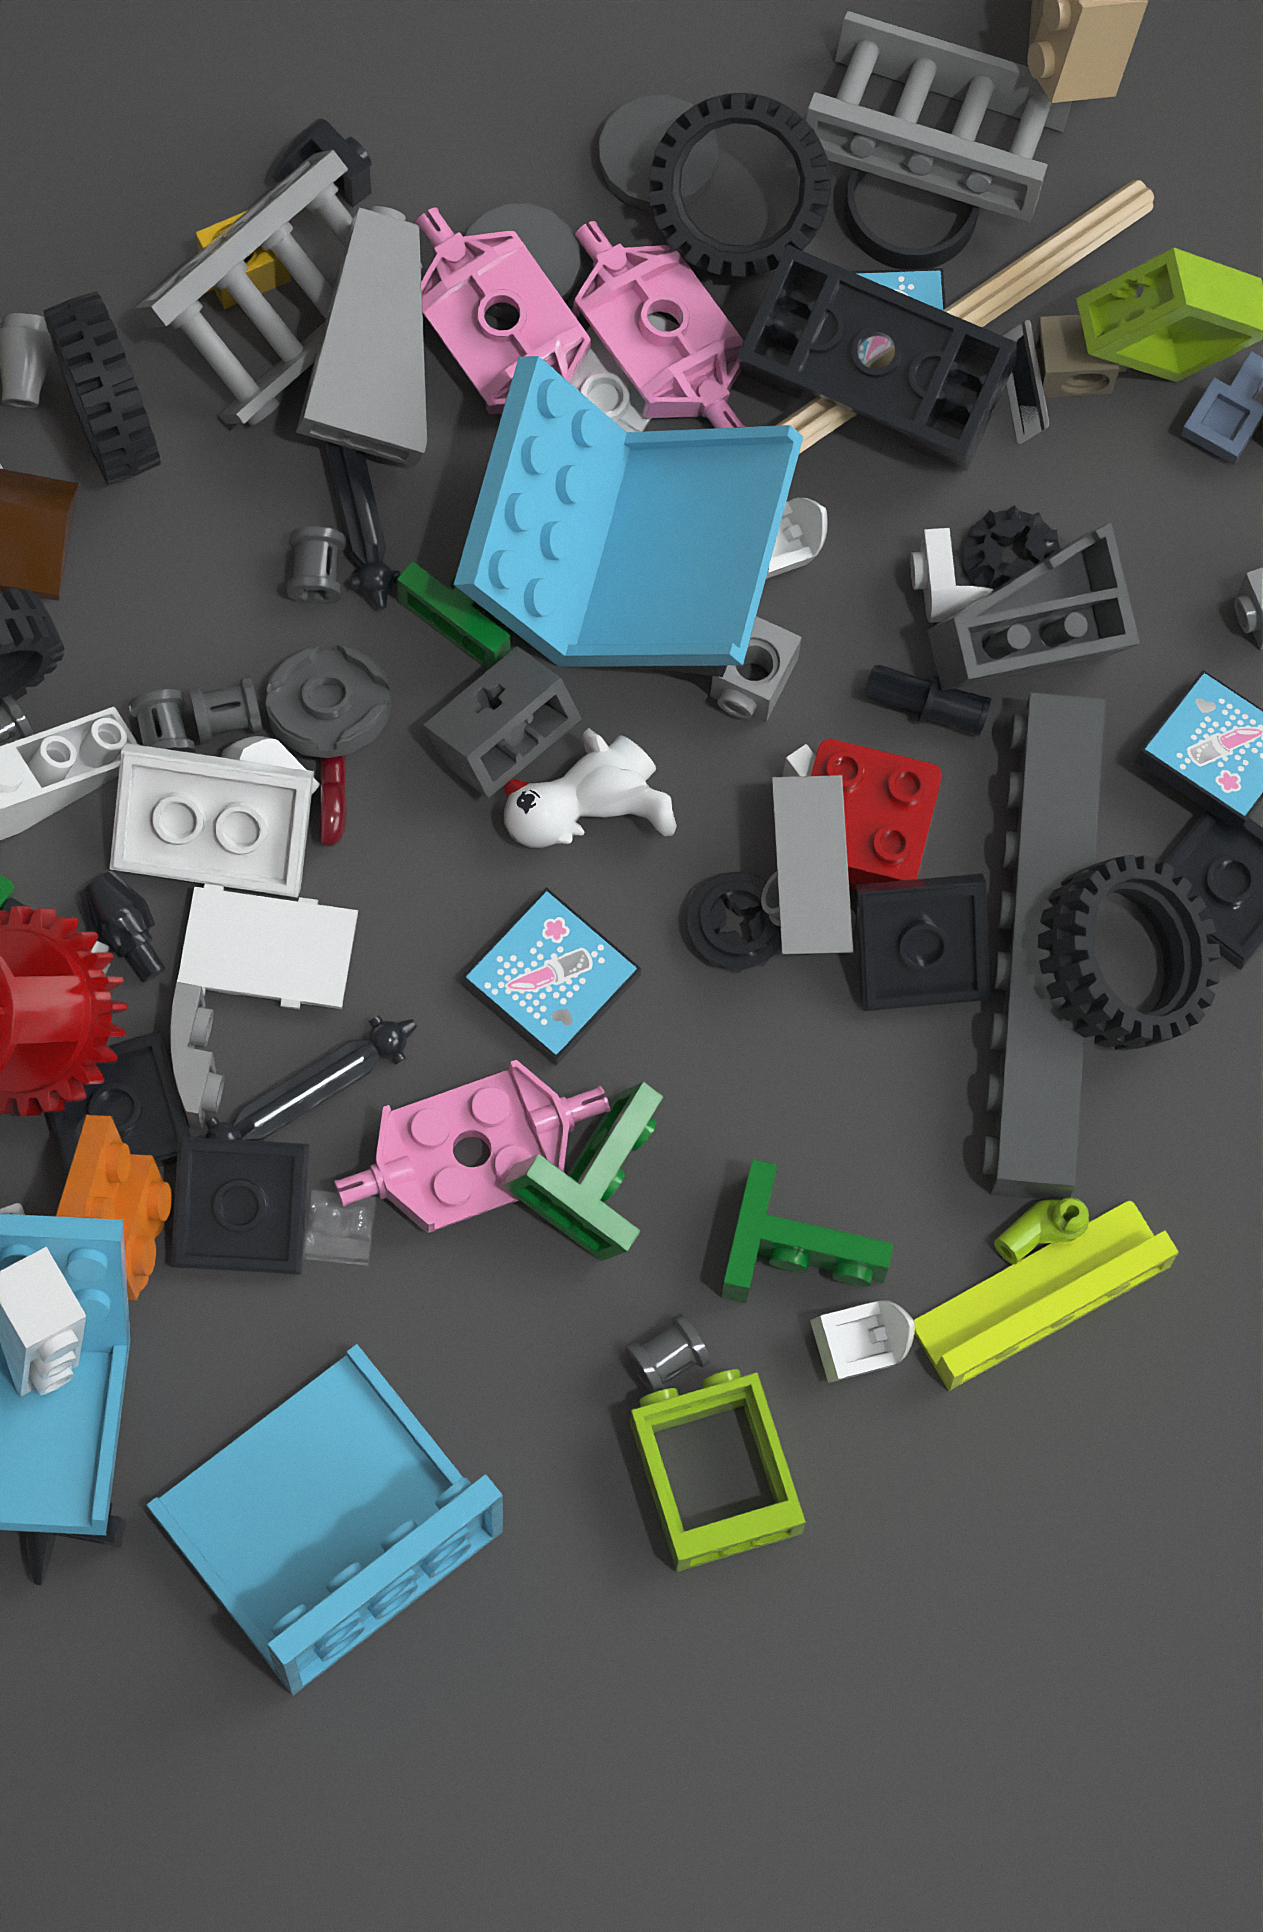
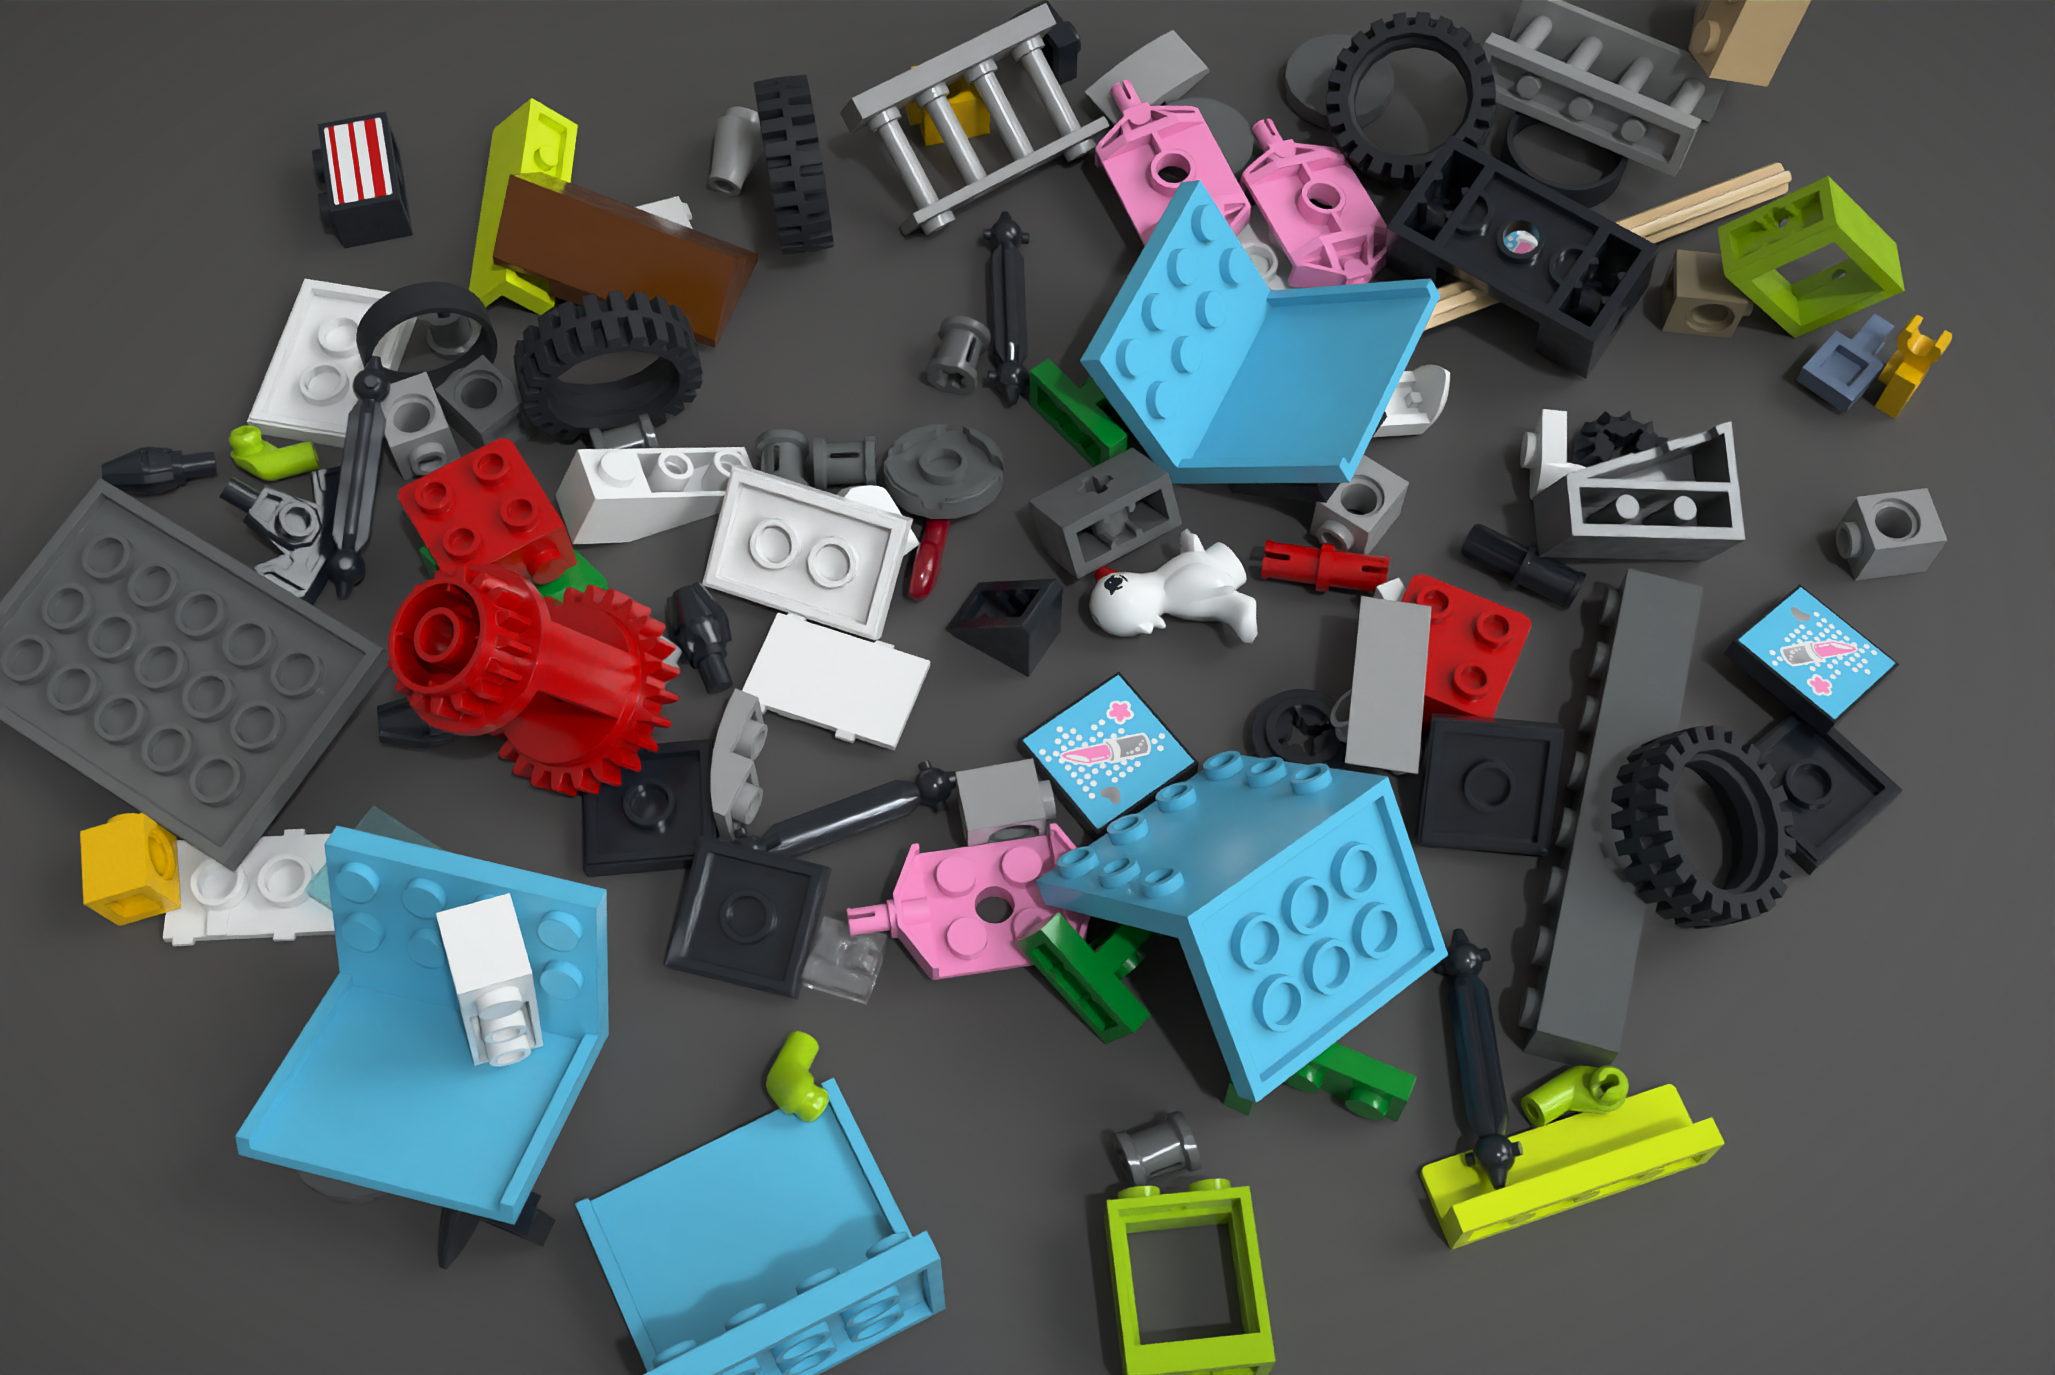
camera: 15 degrees right, 10 degrees down
orange plate [56,1115,172,1301] -> none
light grey slope [296,206,427,467] -> none
white plate [810,1300,915,1383] -> none
sticker [1002,320,1049,444] -> none
none -> lime arm [766,1031,829,1123]
none -> black slope [946,579,1063,677]
none -> light grey brick [955,758,1056,847]
none -> medium azure bracket [1036,751,1448,1103]
none -> light grey slope [1085,30,1210,127]
none -> red pin [1261,539,1390,593]
none -> black wheel [1436,928,1523,1190]

